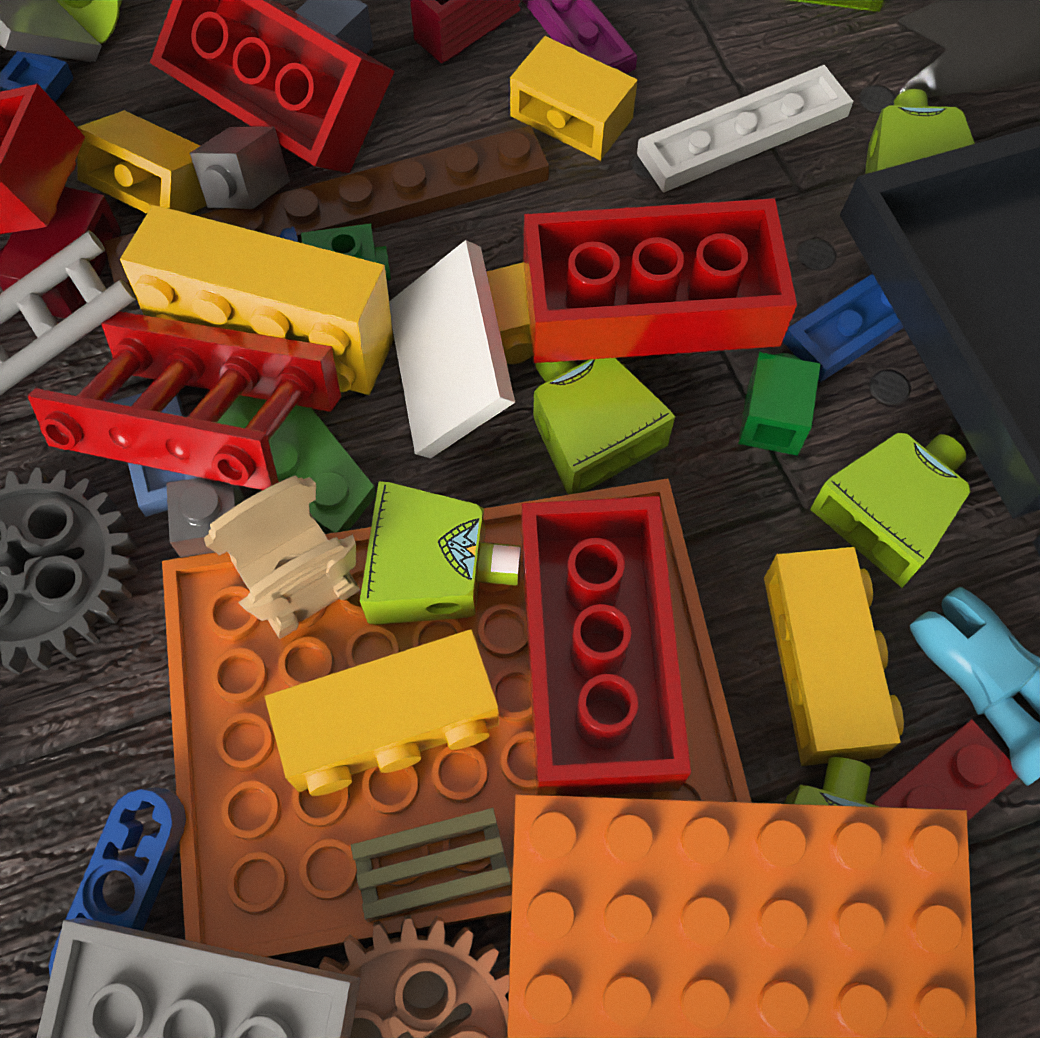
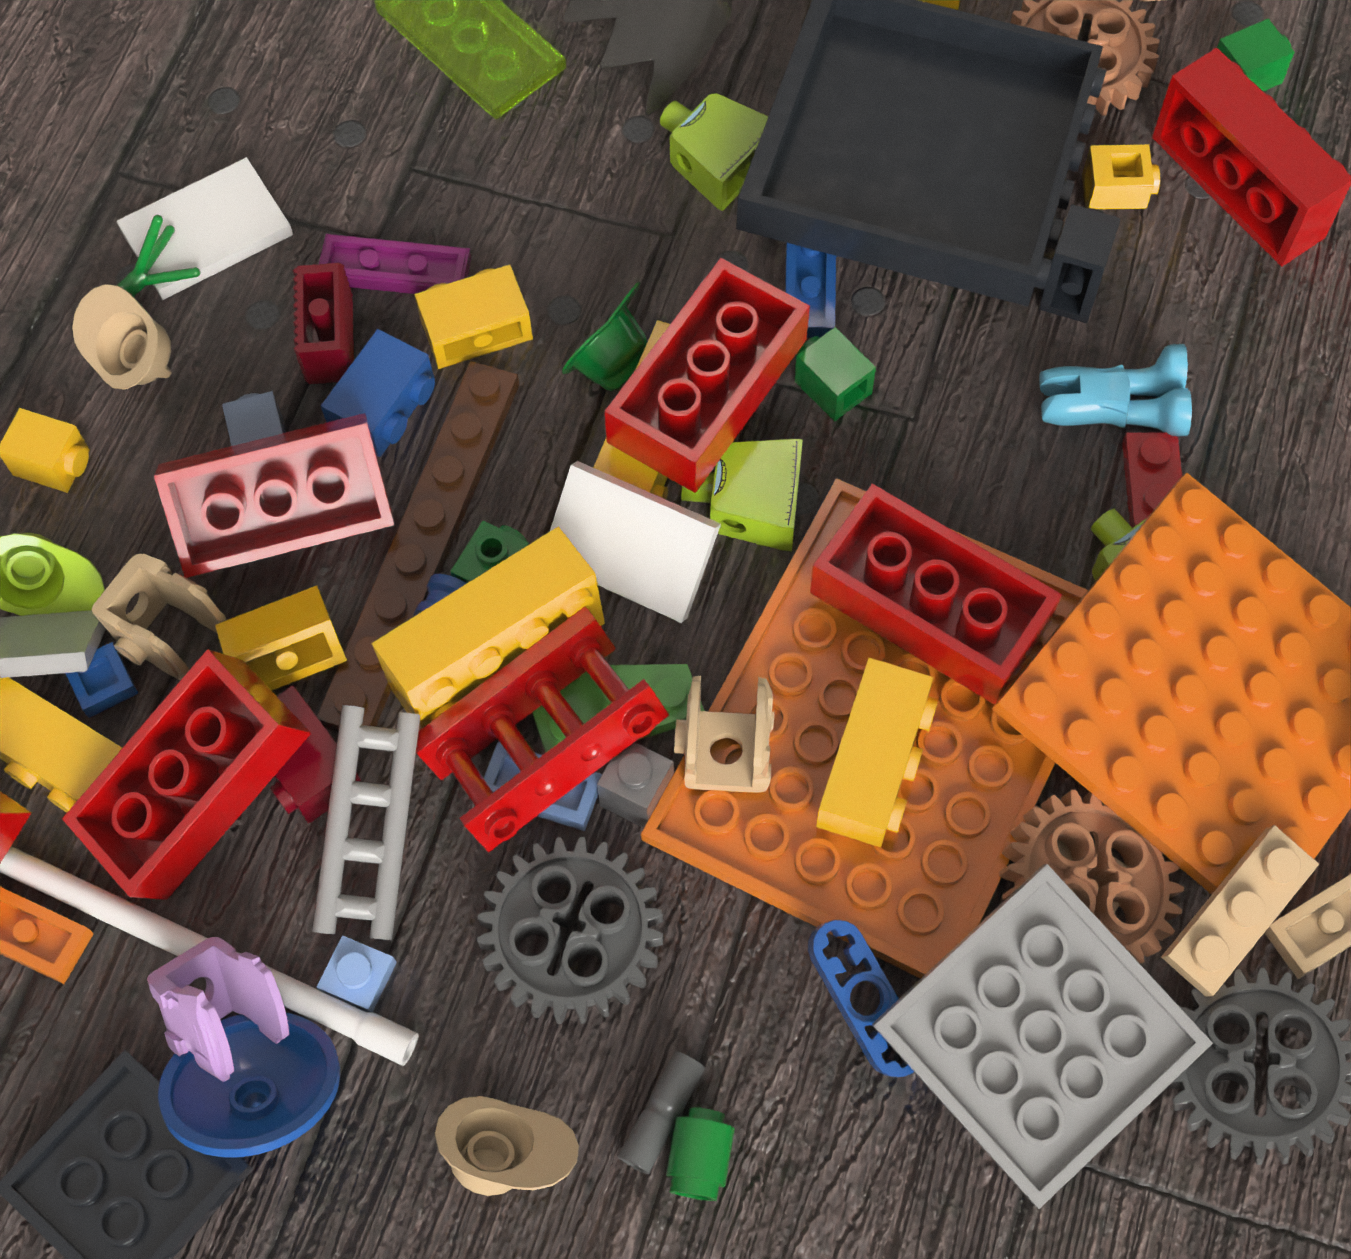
camera: 50 degrees left, 0 degrees up
flat silver brick [190,127,290,209] -> none
olive tile [351,808,511,922] -> none
lime torso [360,481,521,624] -> none
white plate [637,65,853,193] -> none
yellow brick [764,547,904,766] -> none
lime torso [810,433,971,588] -> none
none -> tan piece [92,554,226,680]
none -> blue brick [321,329,435,457]
none -> green piece [562,282,647,391]

